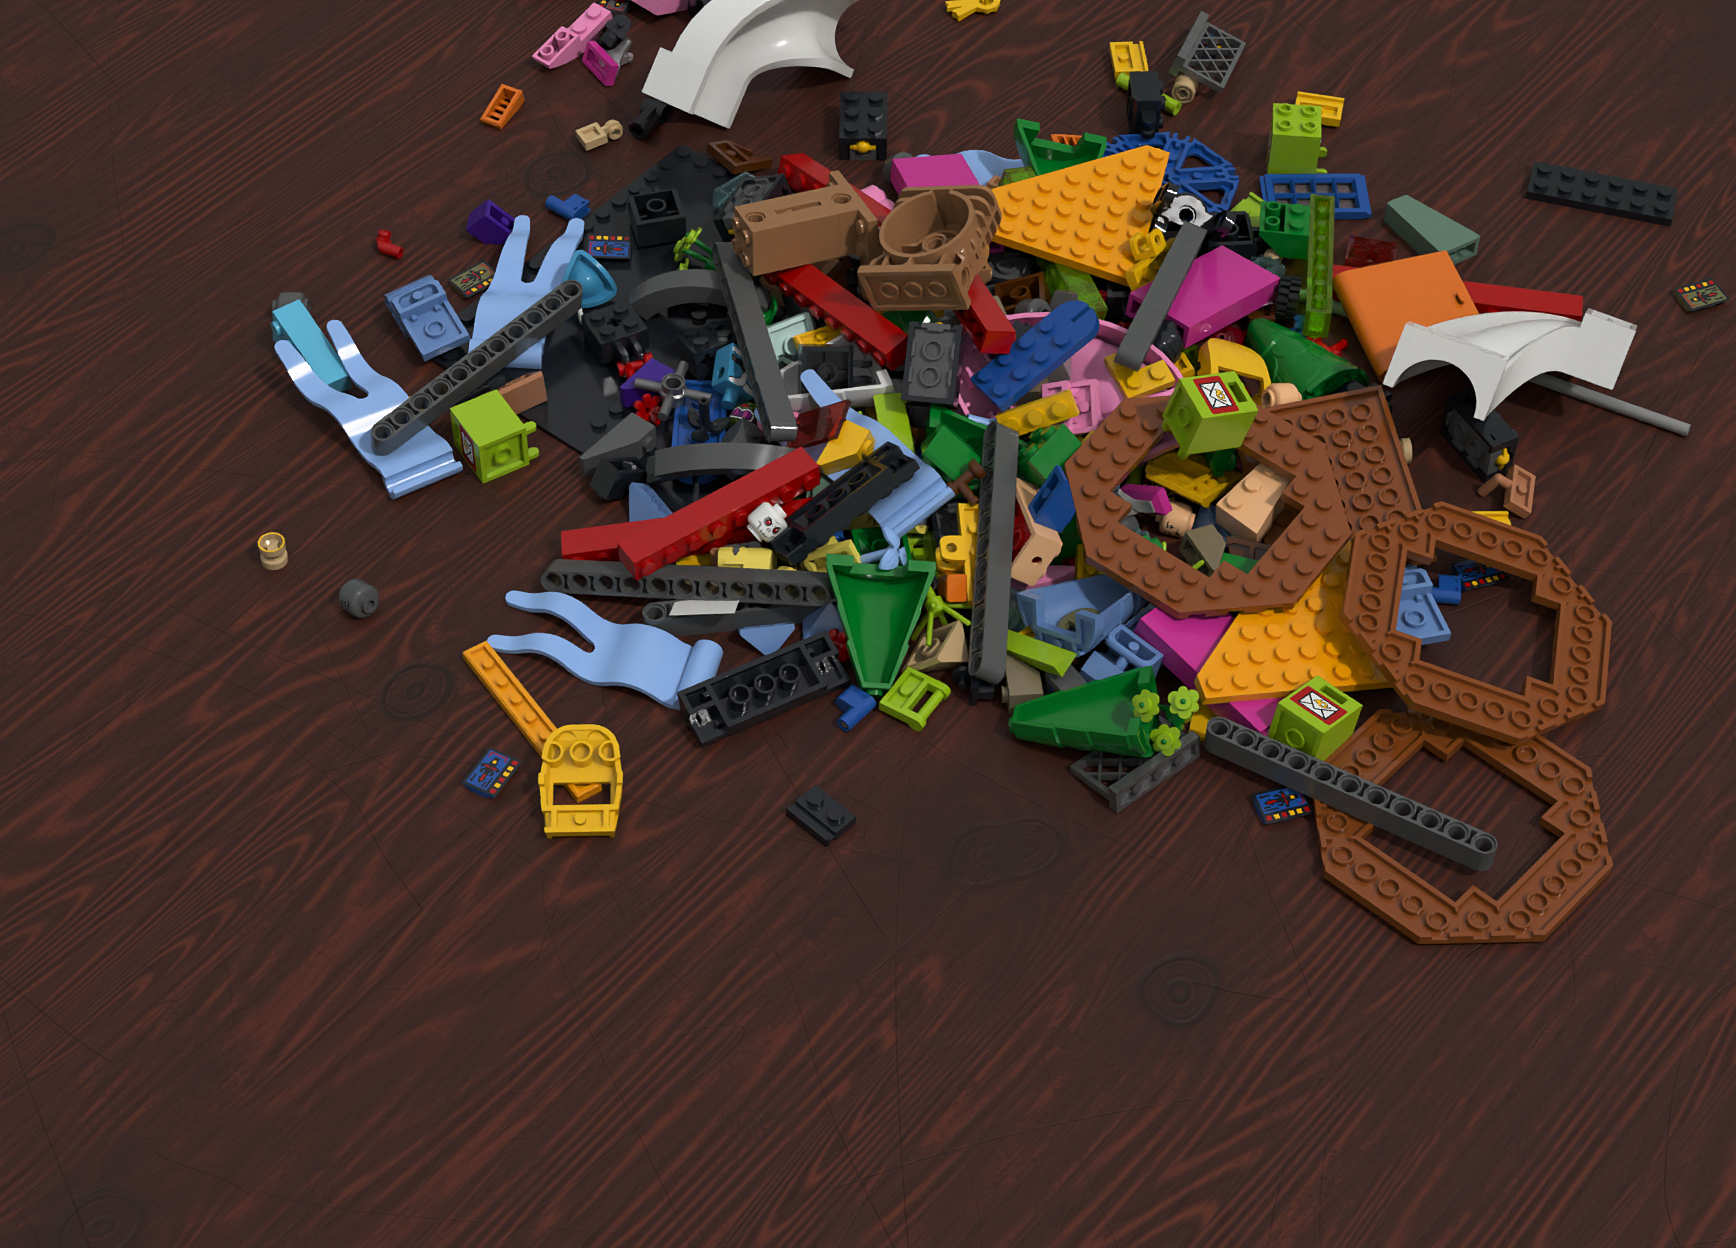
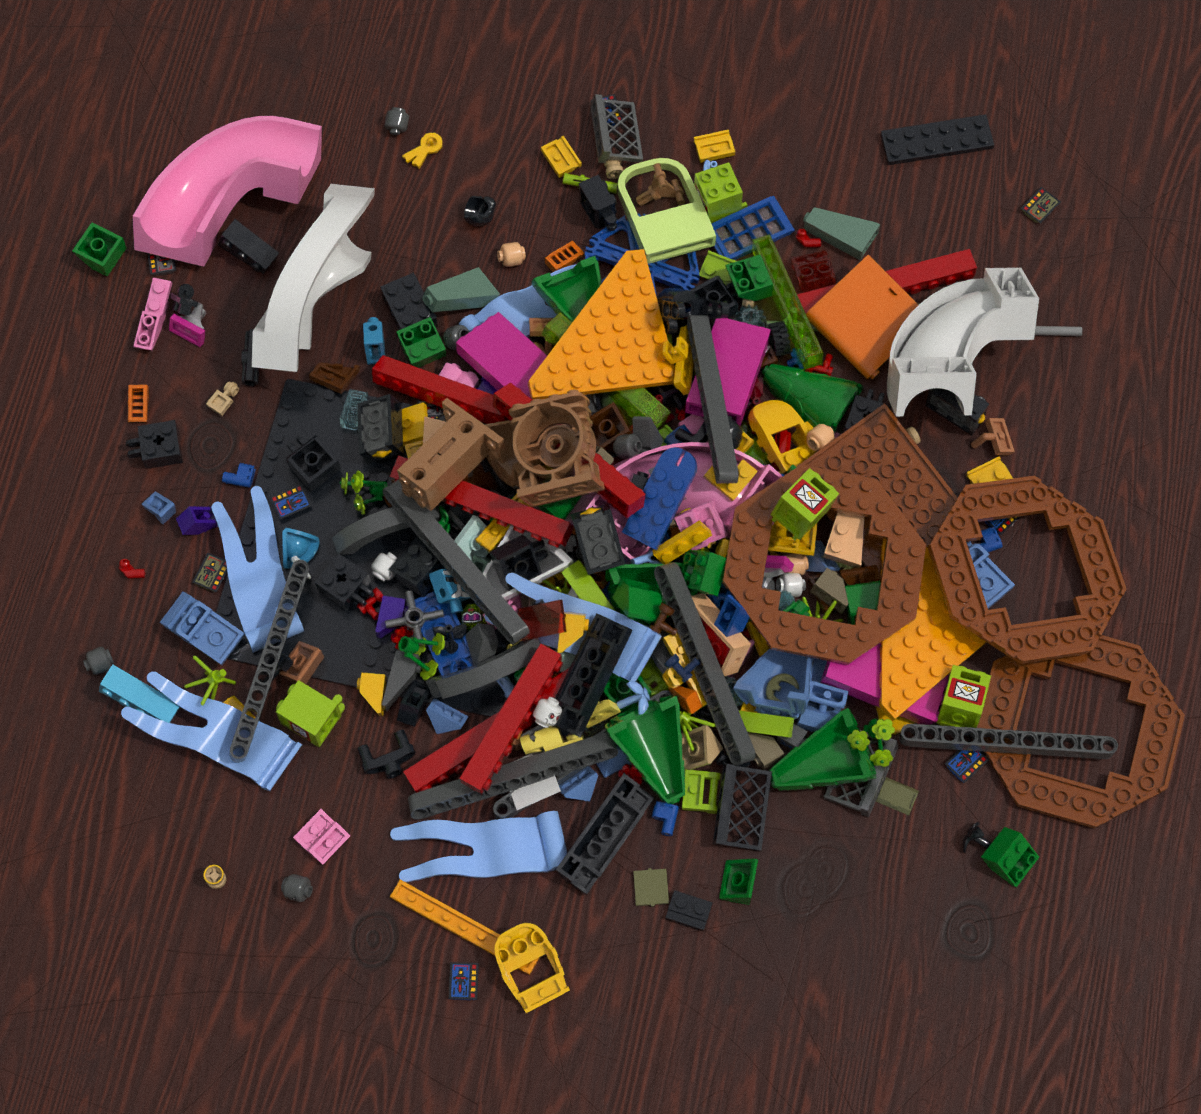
camera: 25 degrees left, 20 degrees up
none -> black hinge [125,420,183,469]
none -> medium blue slope [142,491,176,524]
none -> lime plant [184,656,236,706]
none -> bright pink slope [293,809,350,865]
none -> yellow slope [357,673,387,716]
none -> black connector [357,730,416,779]
none -> dark azure torso [363,317,385,365]
none -> white head [371,552,398,582]
none -> green slope [396,317,446,368]
none -> plant [398,633,445,680]
none -> sand green slope [422,267,500,312]
none -> black hair [464,196,496,226]
none -> light nougat head [497,242,525,267]
none -> yellowish green window [618,158,716,264]
none -> olive piece [633,868,669,907]
none -> medium nougat axle [636,163,685,206]
none -> dark blue piece [664,654,700,683]
none -> black fence [712,764,772,851]
none -> green slope [719,859,758,905]
none -> white head [776,573,806,598]
none -> red arm [796,229,821,248]
none -> olive piece [876,777,919,815]
none -> black plant [962,822,992,853]
none -> green slope [981,827,1039,887]

